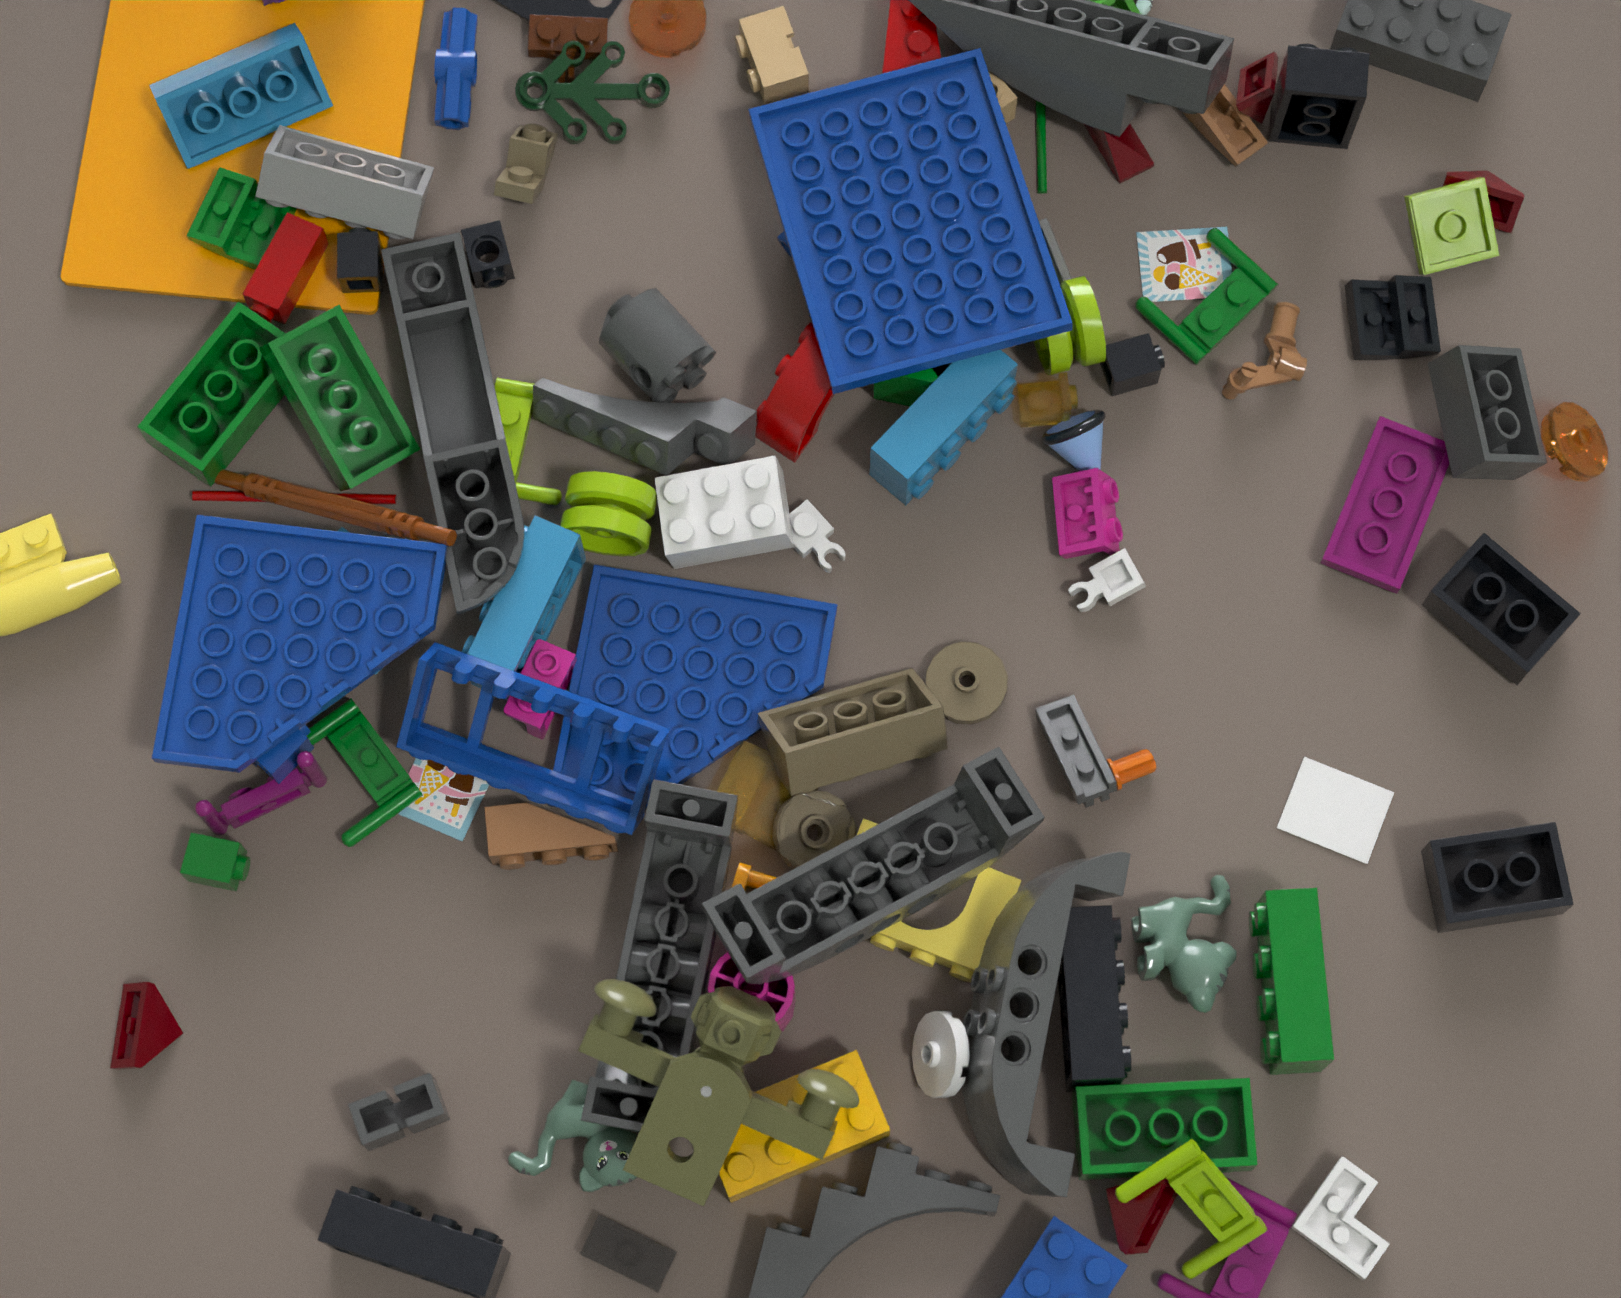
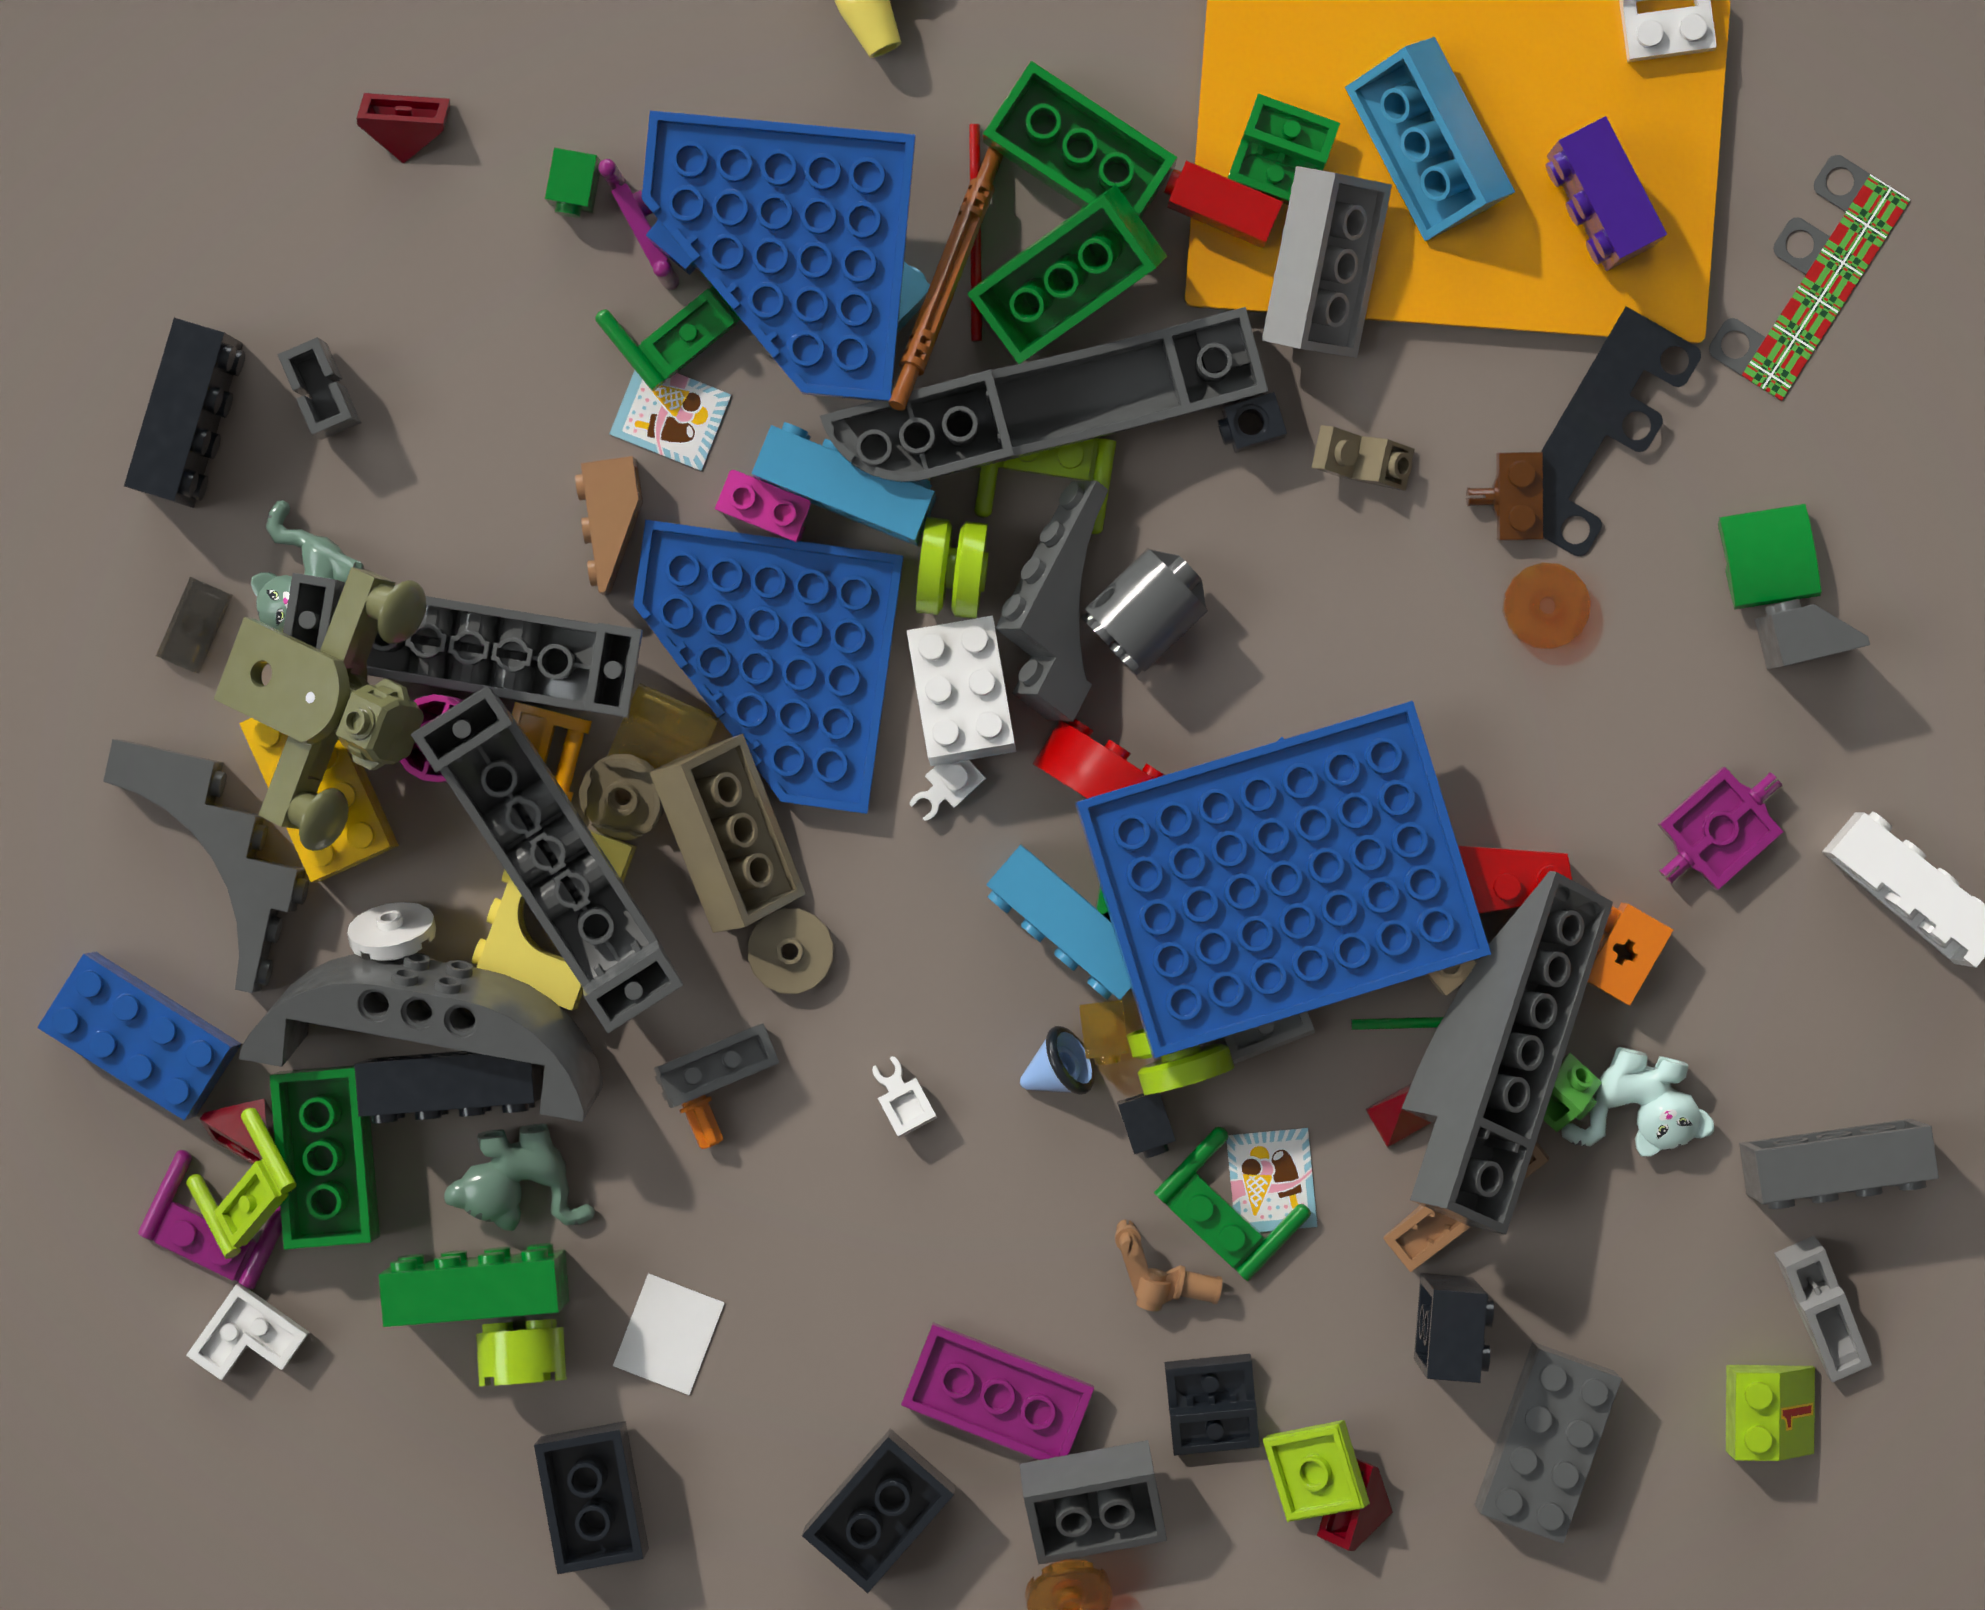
camera: 85 degrees right, 15 degrees up
black brick [337,228,383,293] -> none
blue window [396,642,671,835] -> none
blue piece [434,8,478,130] -> none
dark green plant [515,41,670,144] -> none
tan brick [734,6,809,105] -> none
dark pink bracket [1052,468,1123,559] -> none
dark red slope [1236,51,1279,124] -> none
none -> lime brick [476,1319,567,1386]

